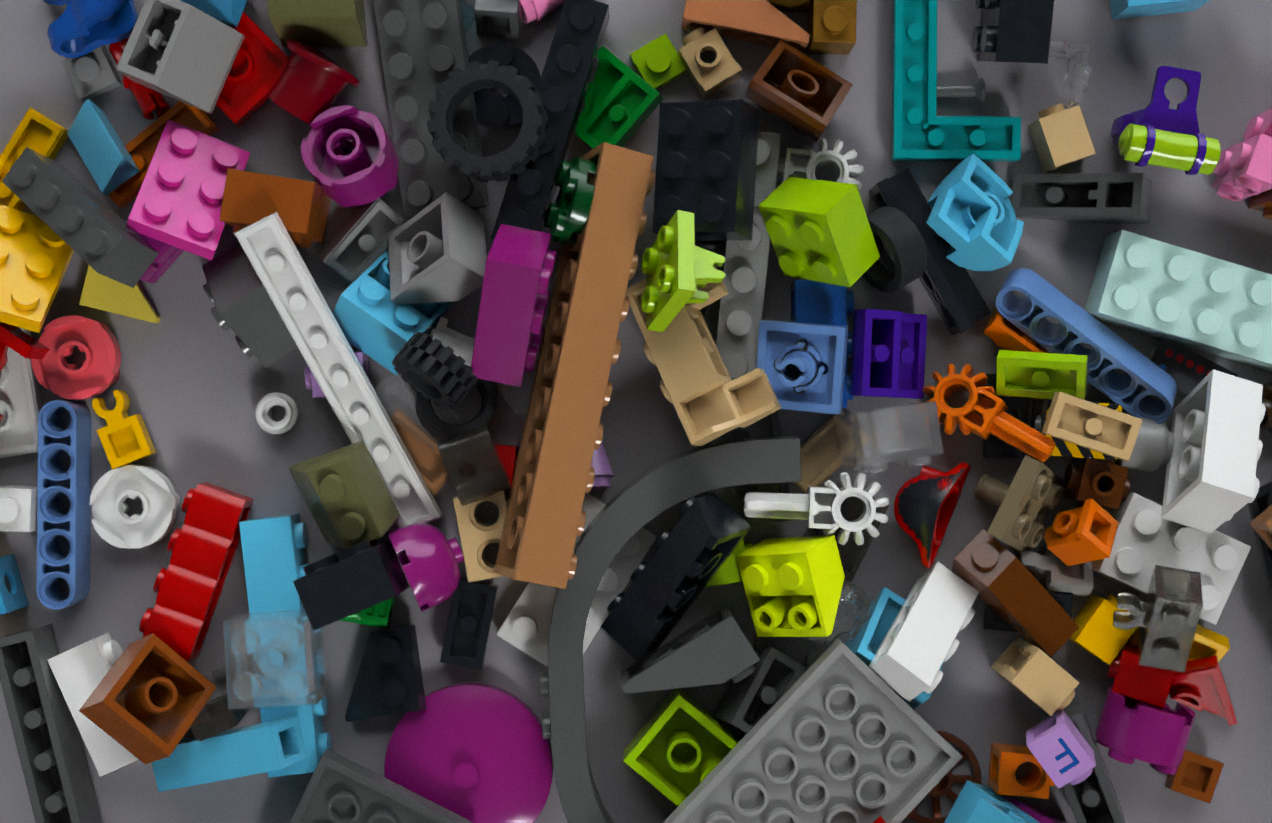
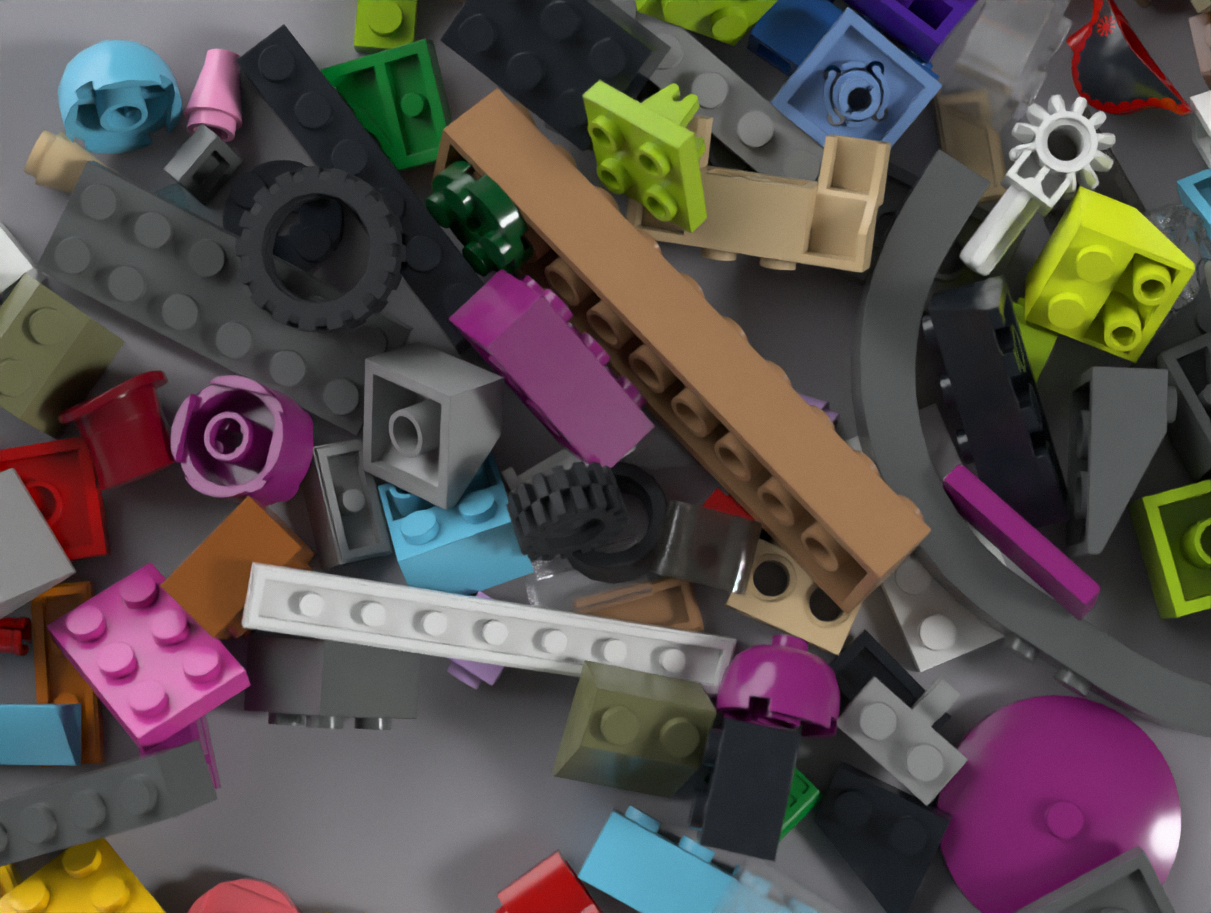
camera: 50 degrees left, 5 degrees down
light yellow tile [79,265,161,324] -> none
white plate [255,392,299,434] -> none
none -> light grey plate [837,676,968,806]
none -> magenta tile [943,464,1101,622]

